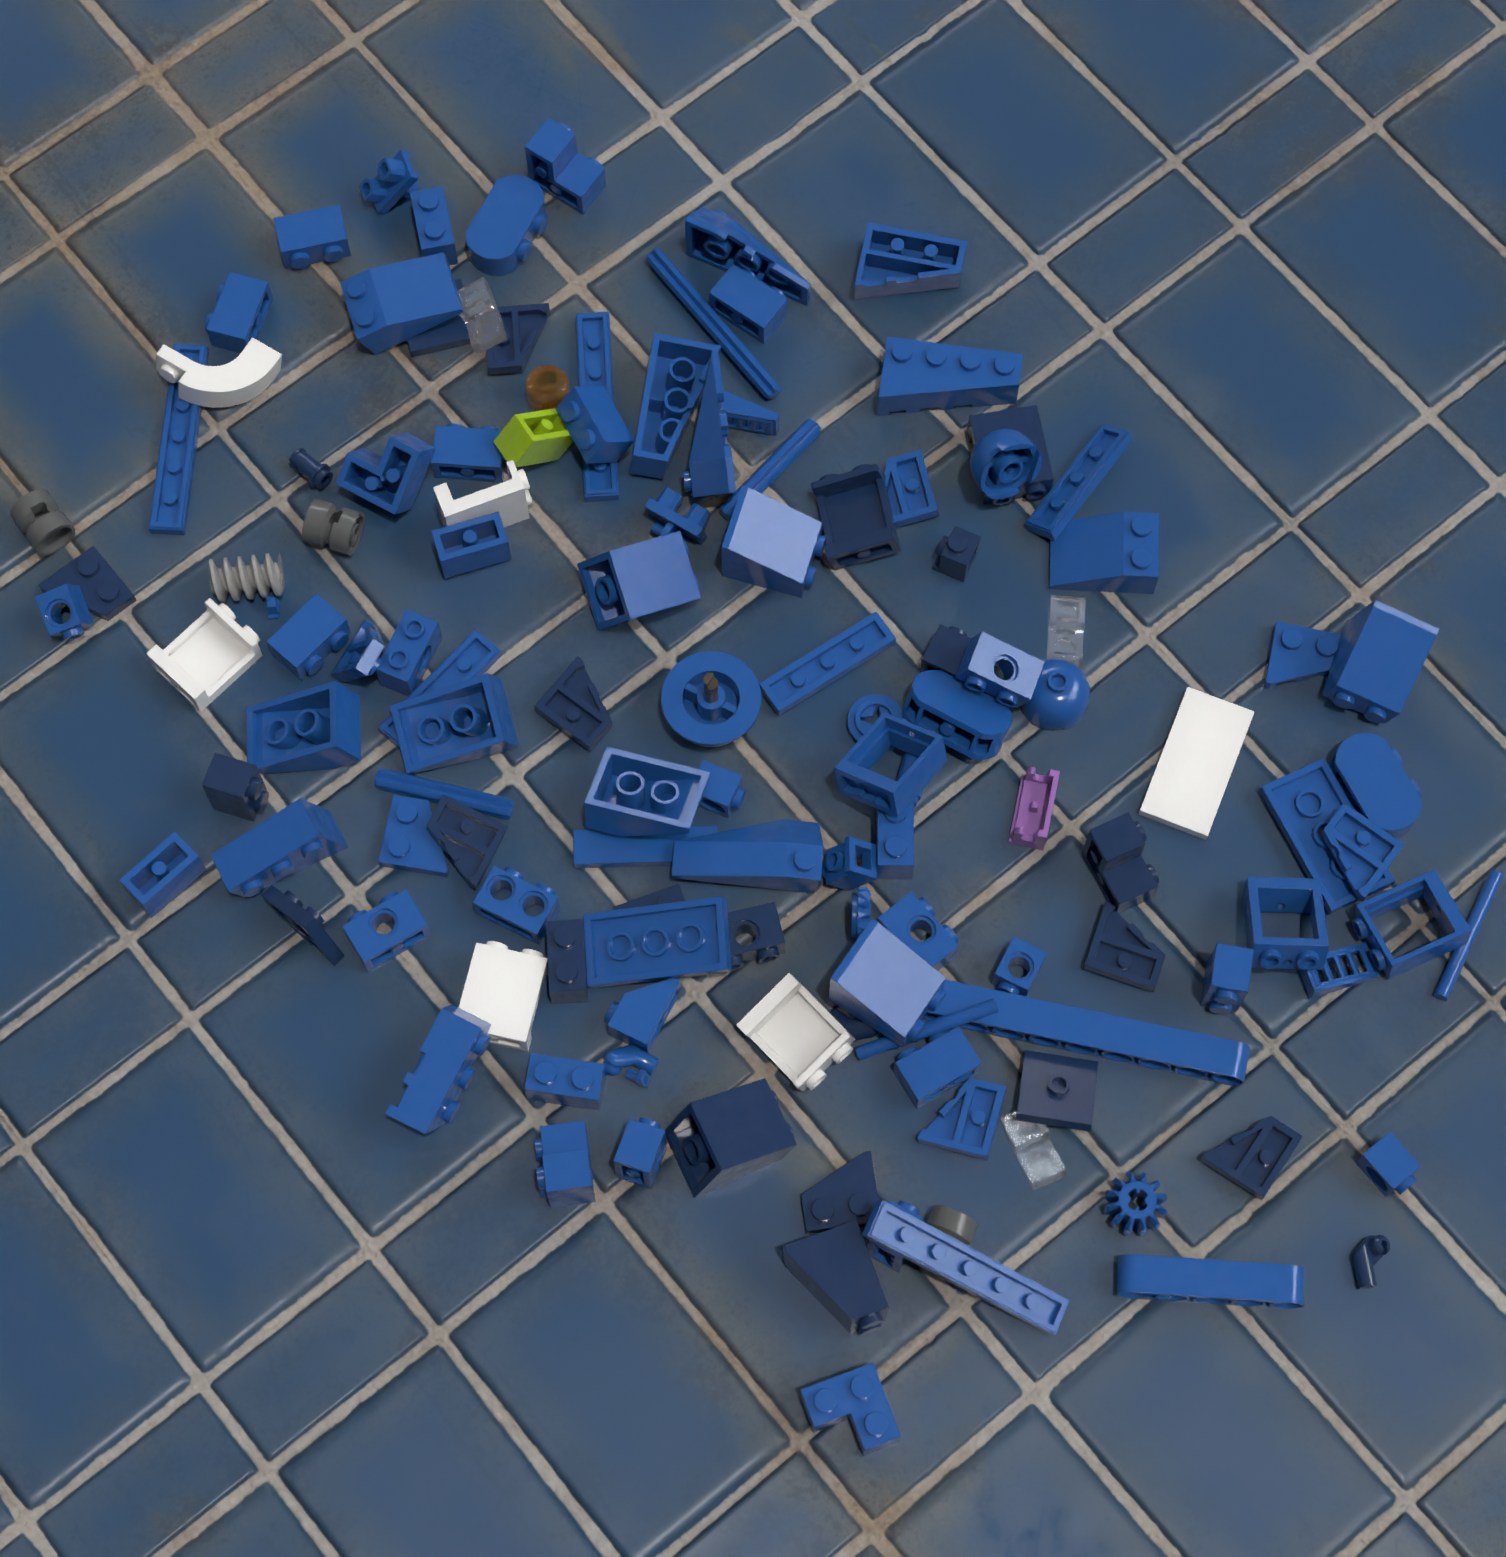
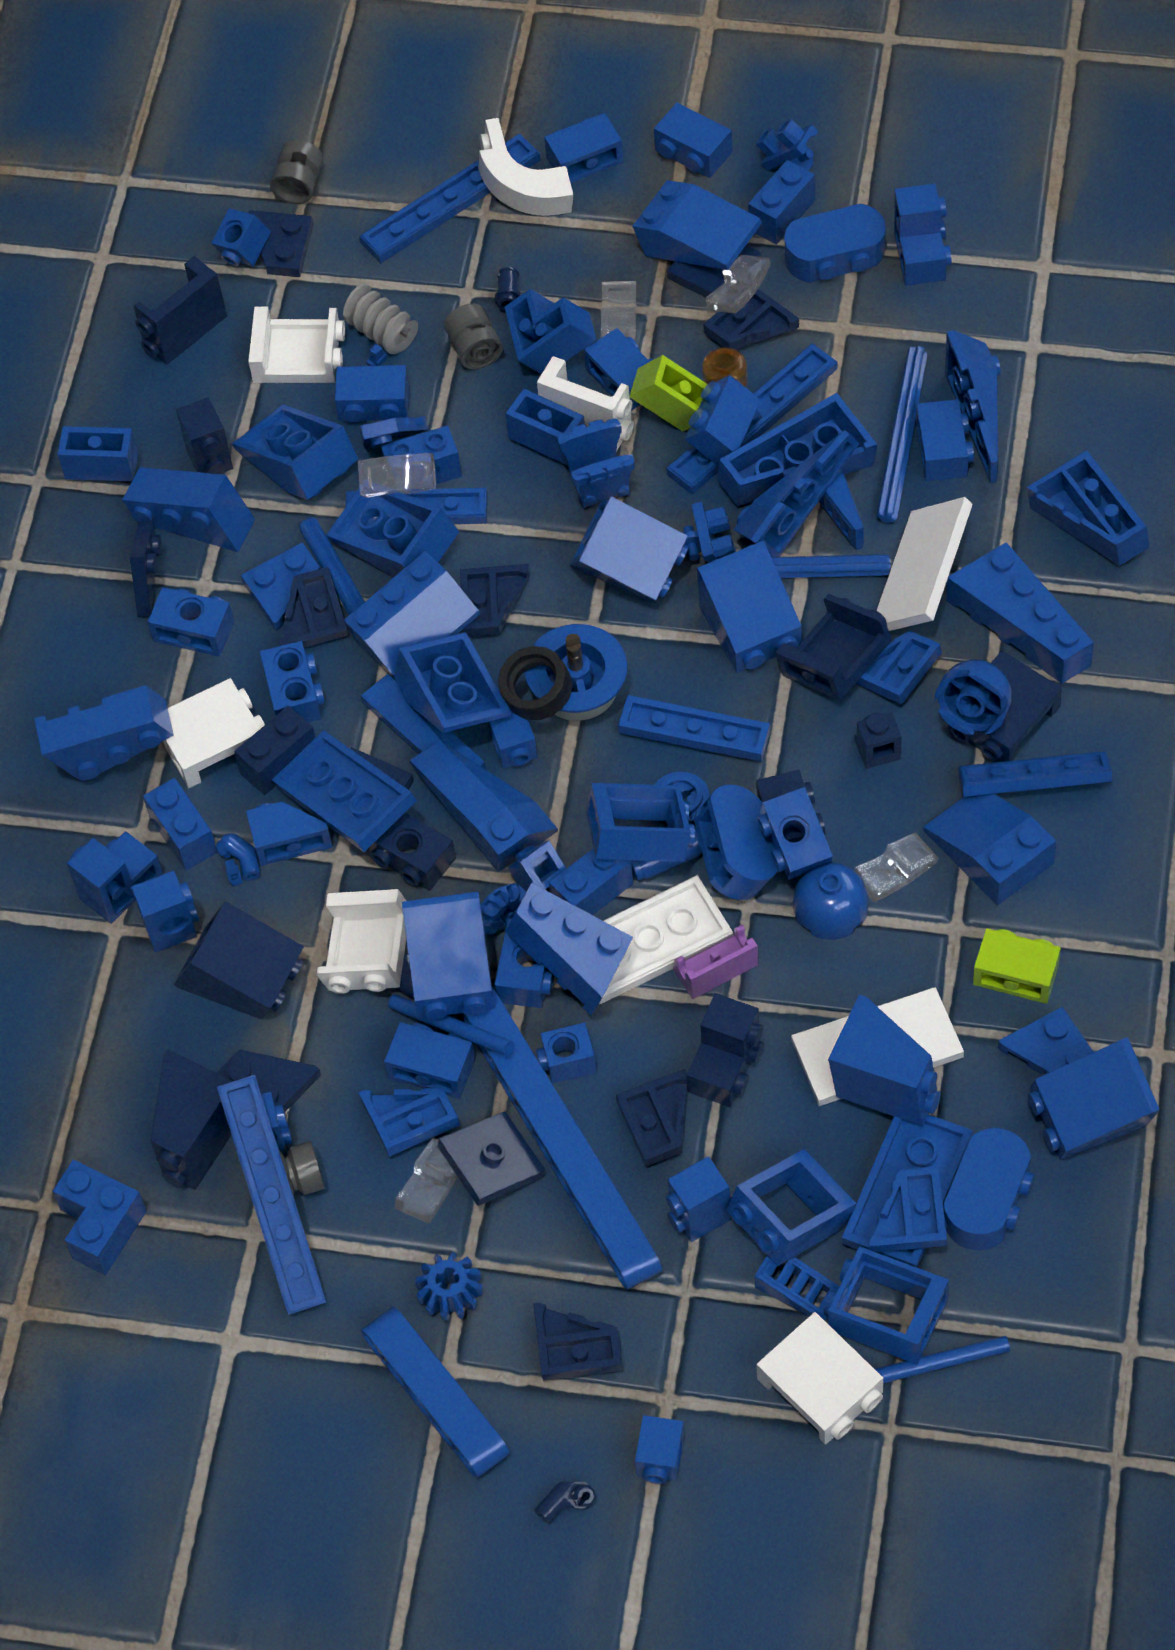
camera: 55 degrees right, 10 degrees down
none -> dark blue panel [134,256,227,365]
none -> blue slope [343,551,480,679]
none -> clear slope [358,453,436,498]
none -> black tyre [498,646,572,721]
none -> wedge [505,883,633,1016]
none -> blue piece [558,419,635,508]
none -> white tile [599,875,734,1004]
none -> clear slope [601,281,637,342]
none -> white panel [756,1312,883,1445]
none -> blue slope [828,994,941,1126]
none -> white tile [877,497,972,631]
none -> lime brick [973,928,1061,1004]

